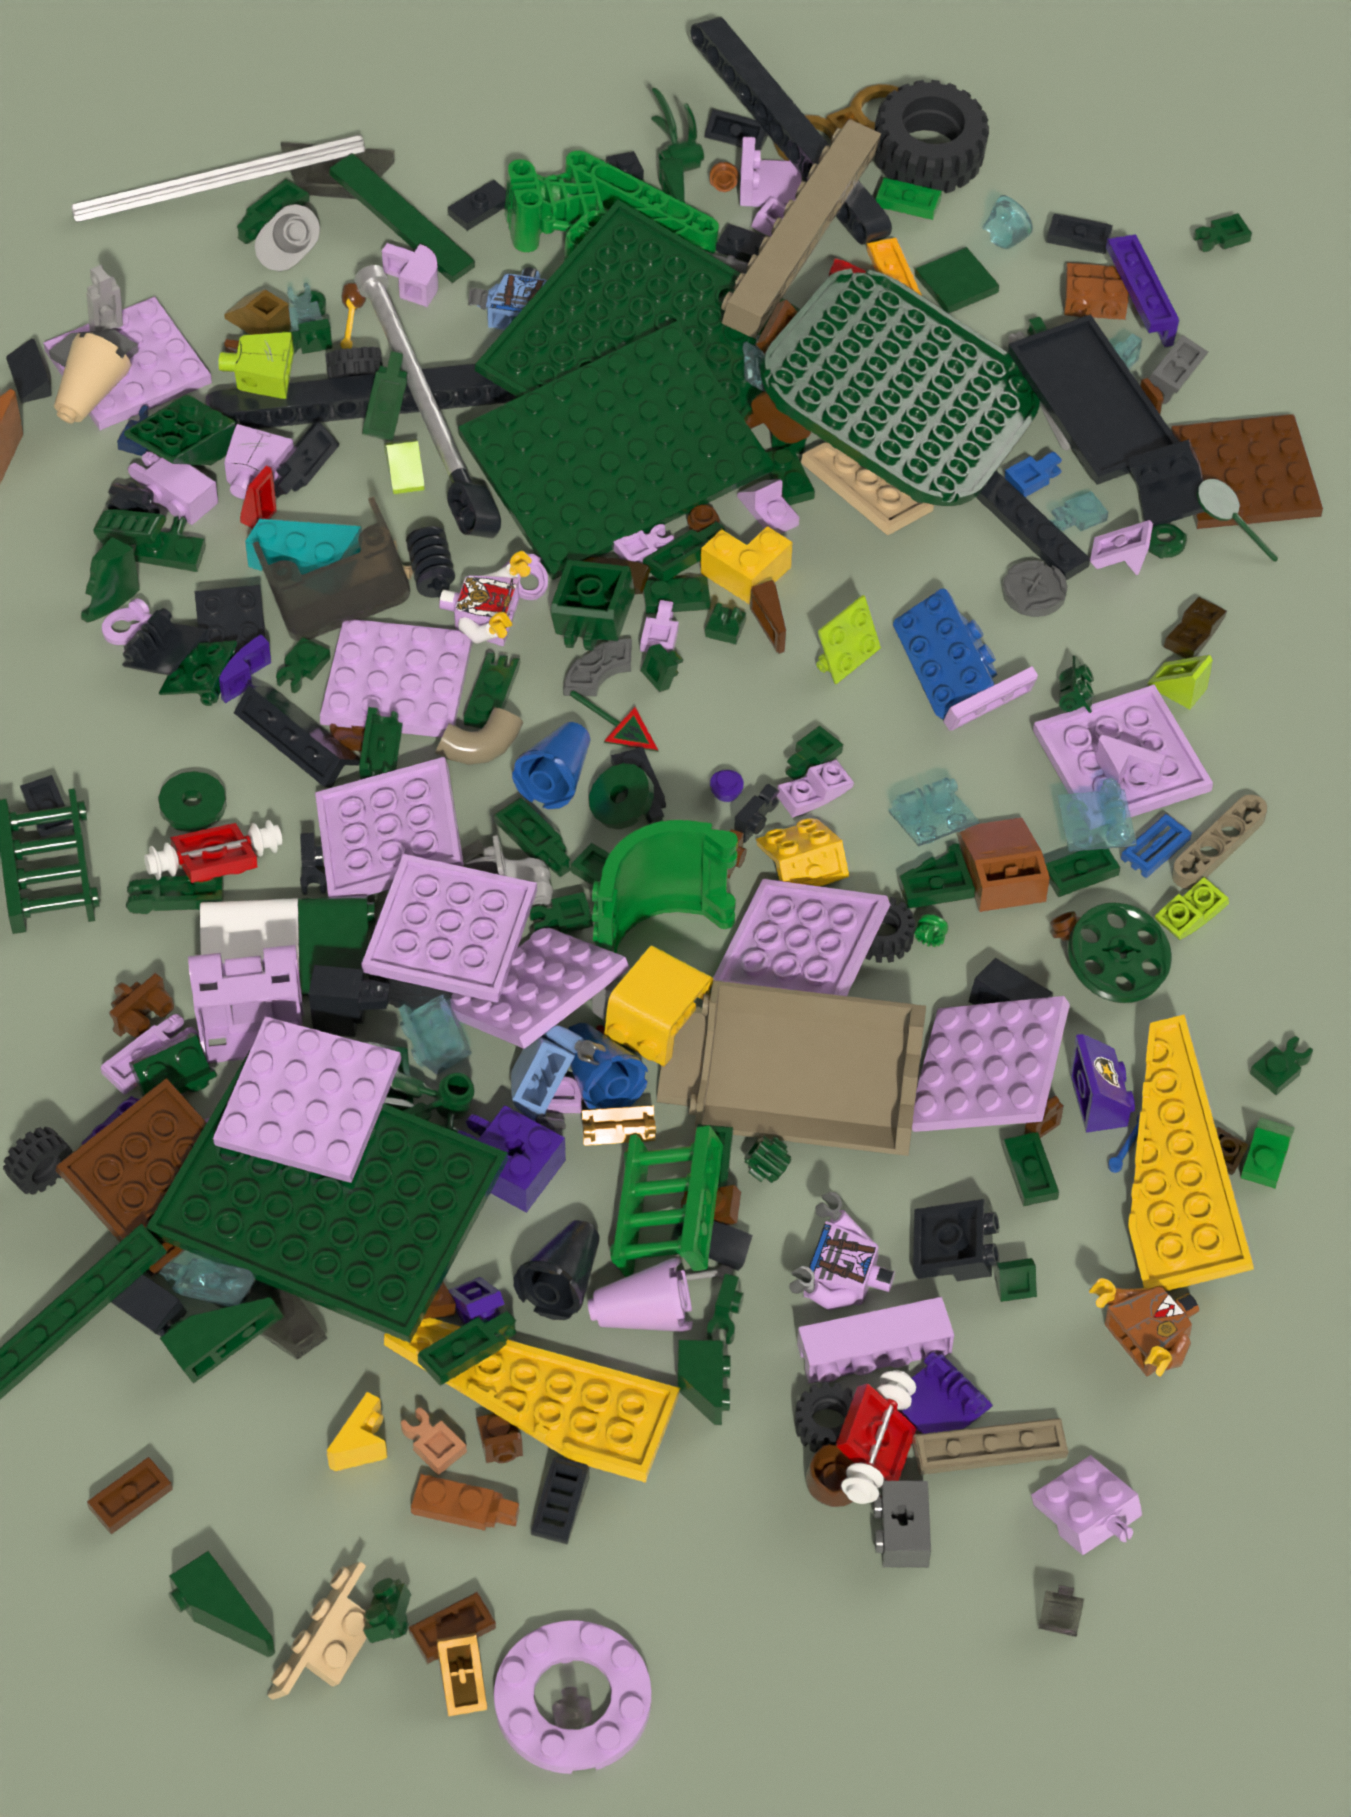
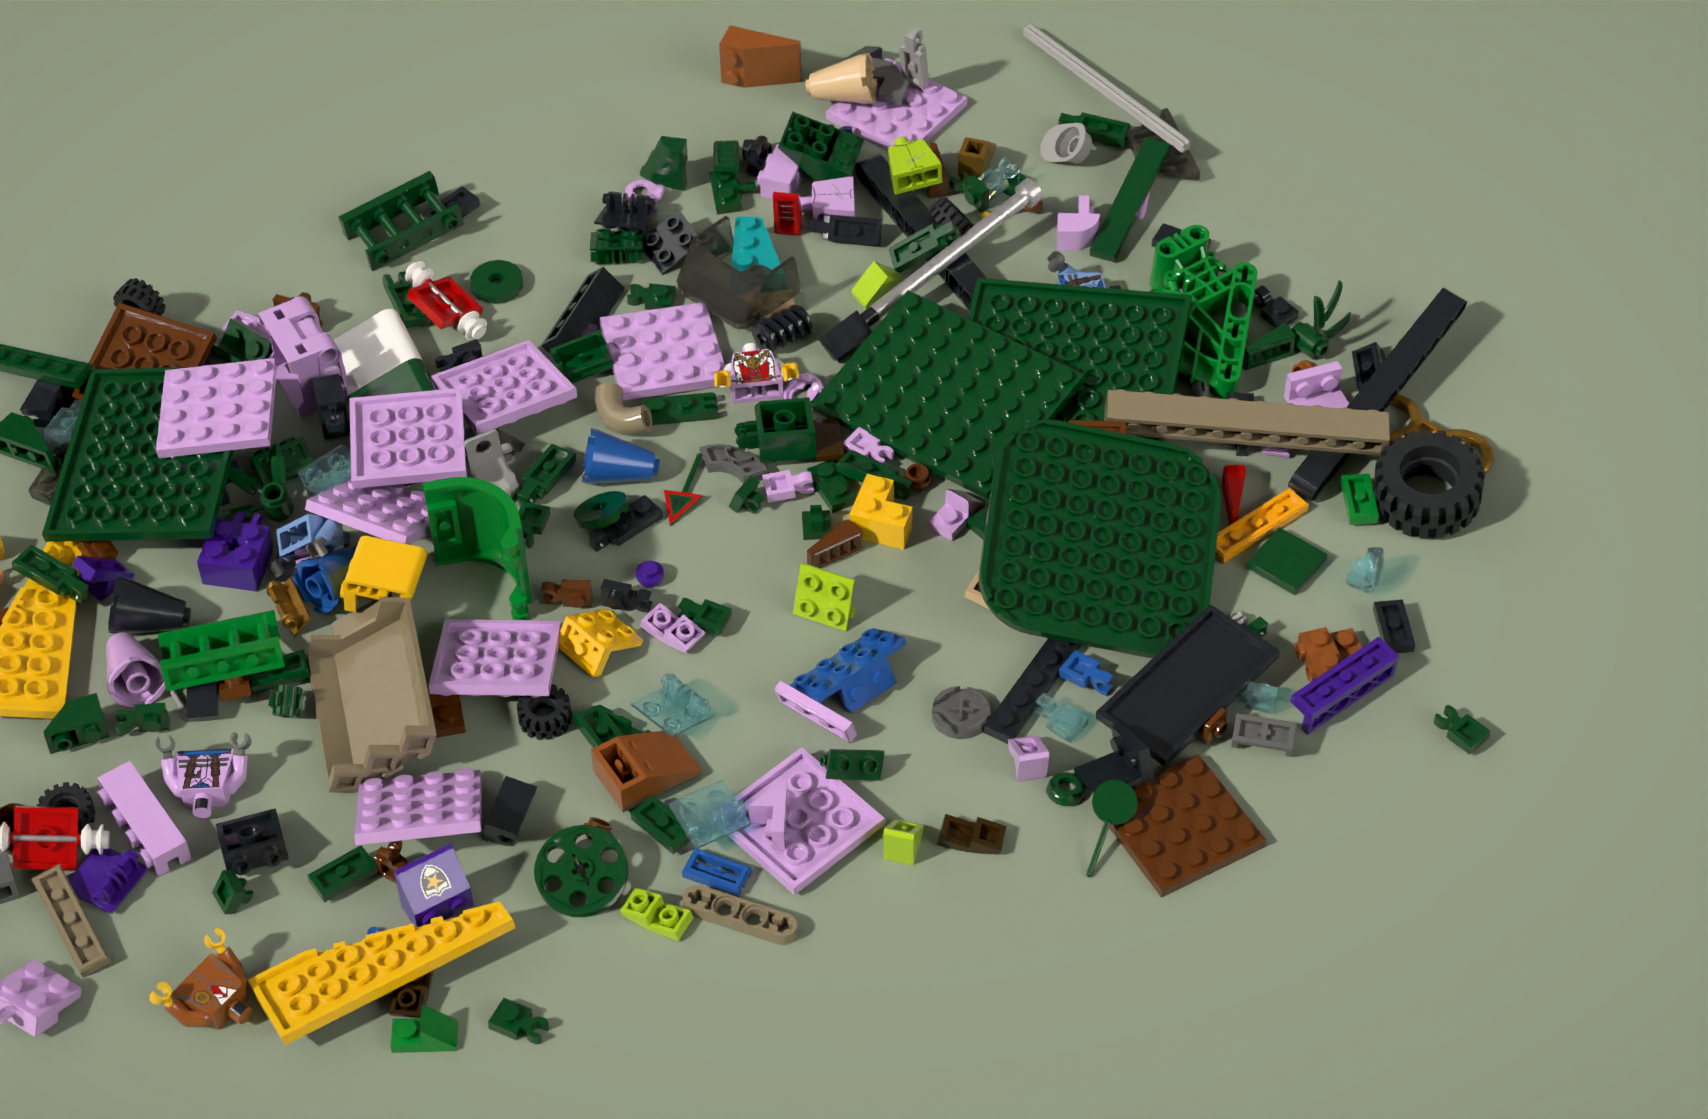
camera: 70 degrees right, 5 degrees down
dark purple slope [219,635,271,704] -> none
green bush [914,914,949,947] -> none

